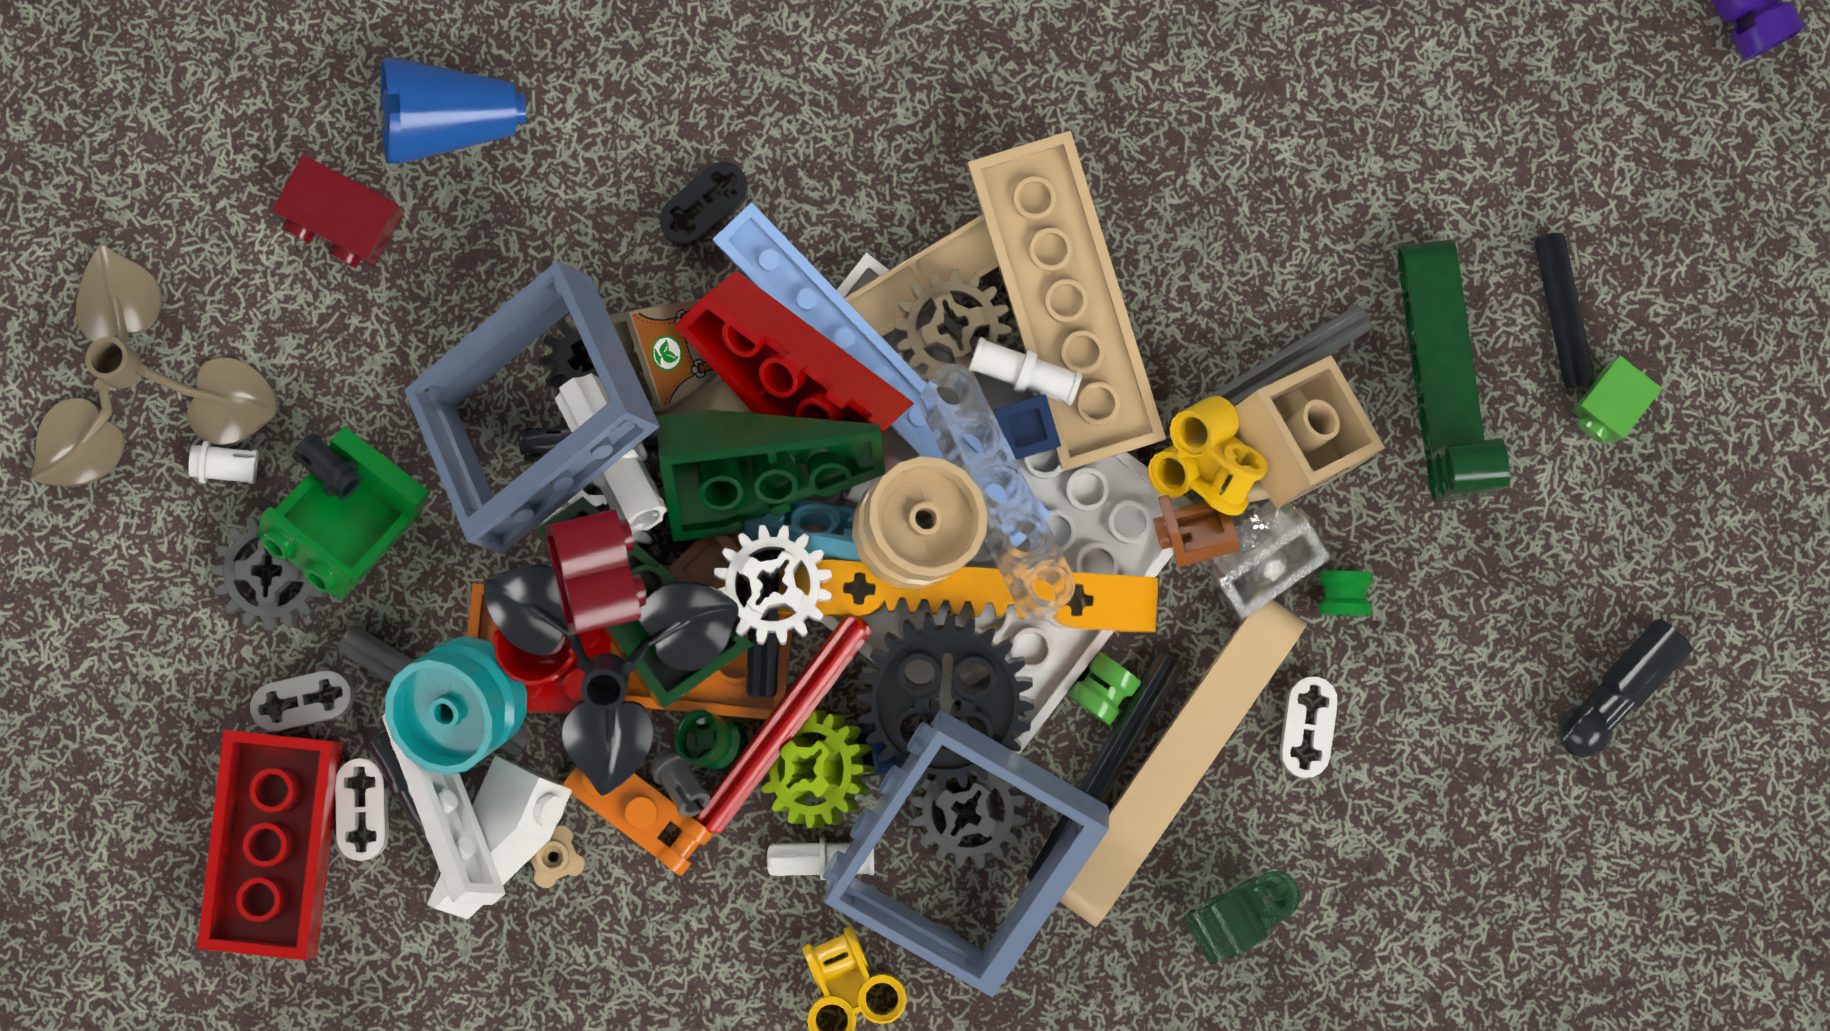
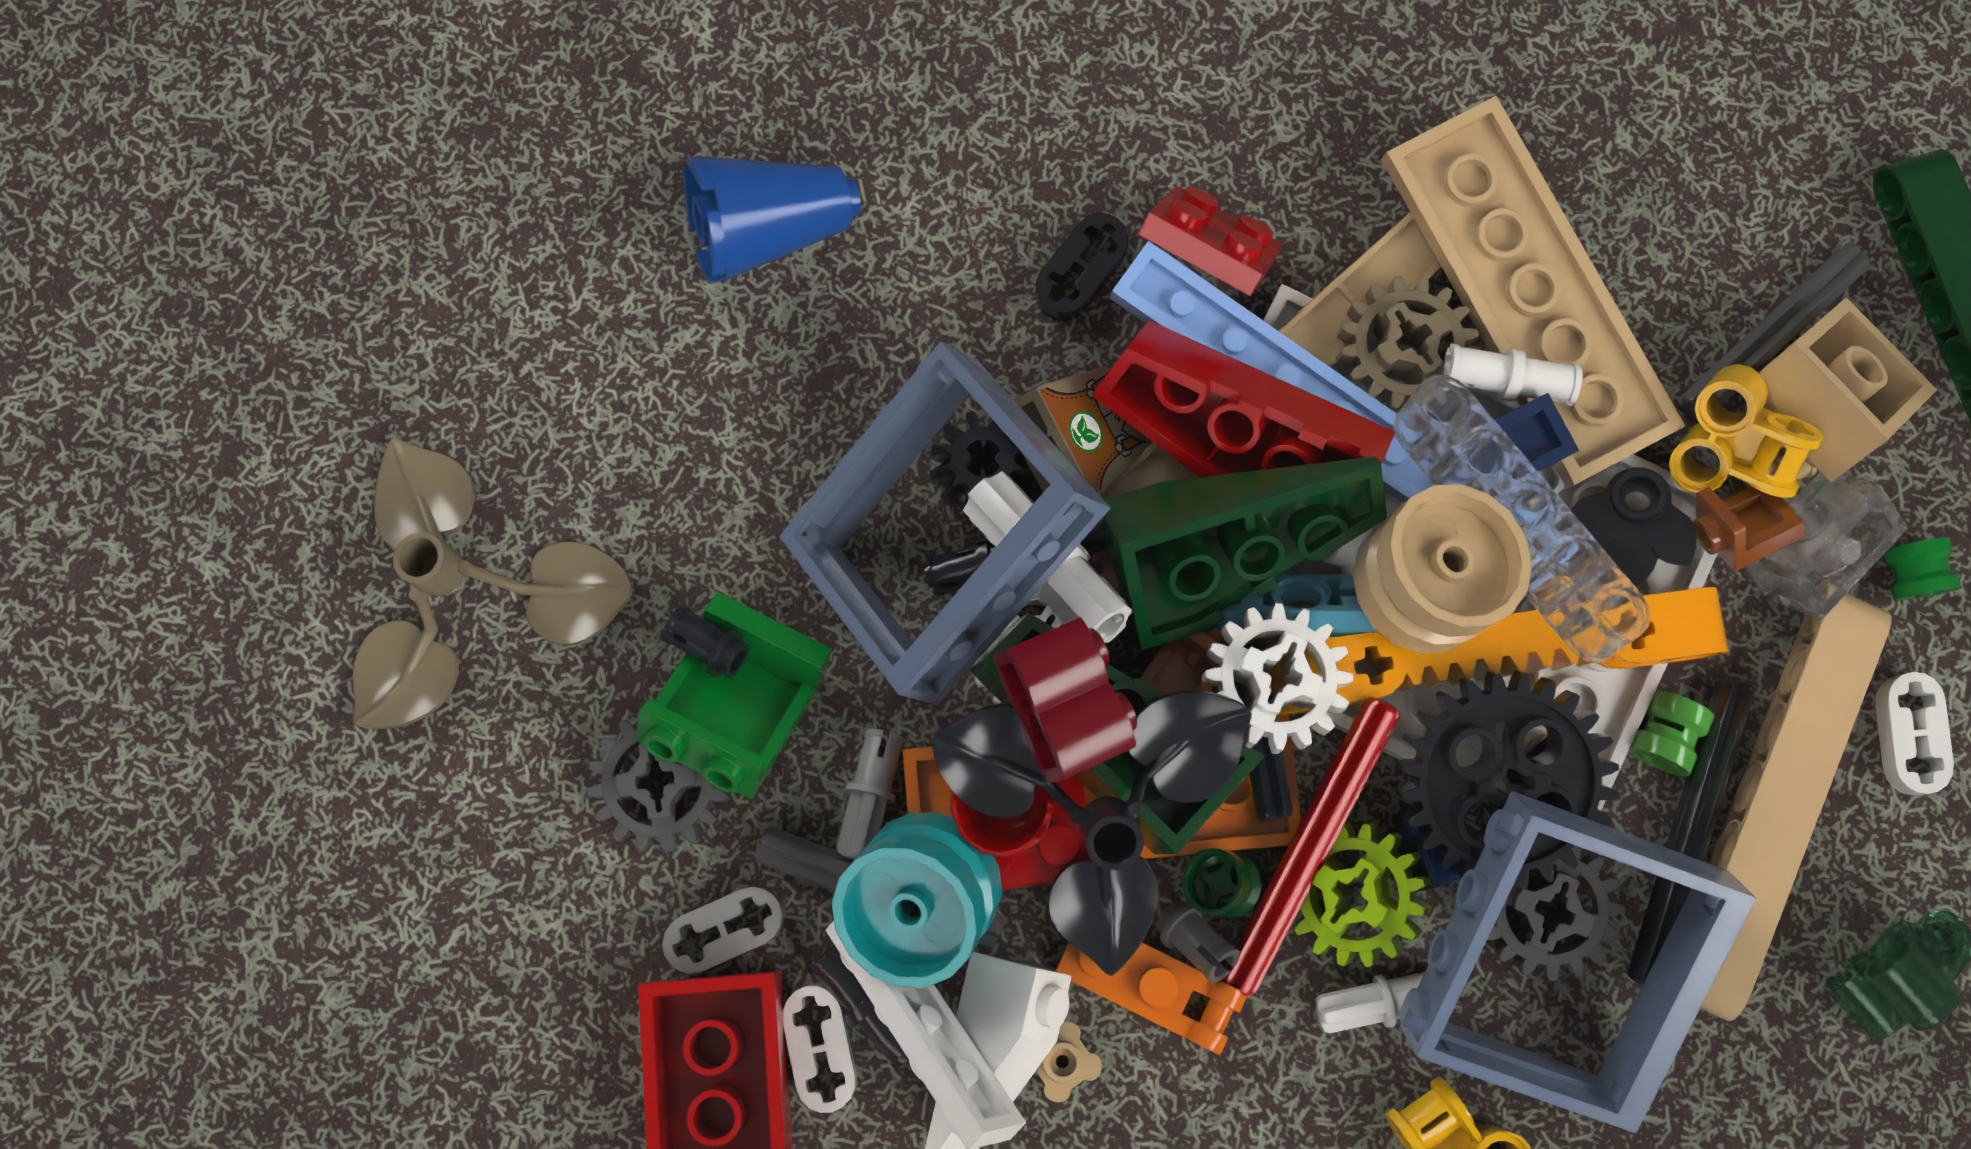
camera: 10 degrees left, 5 degrees down
white pin [189,441,259,484] -> none
dark red brick [272,154,404,269] -> none
none -> light grey axle [836,729,906,860]
none -> red plate [1138,186,1284,296]
none -> black plate [1562,467,1697,594]

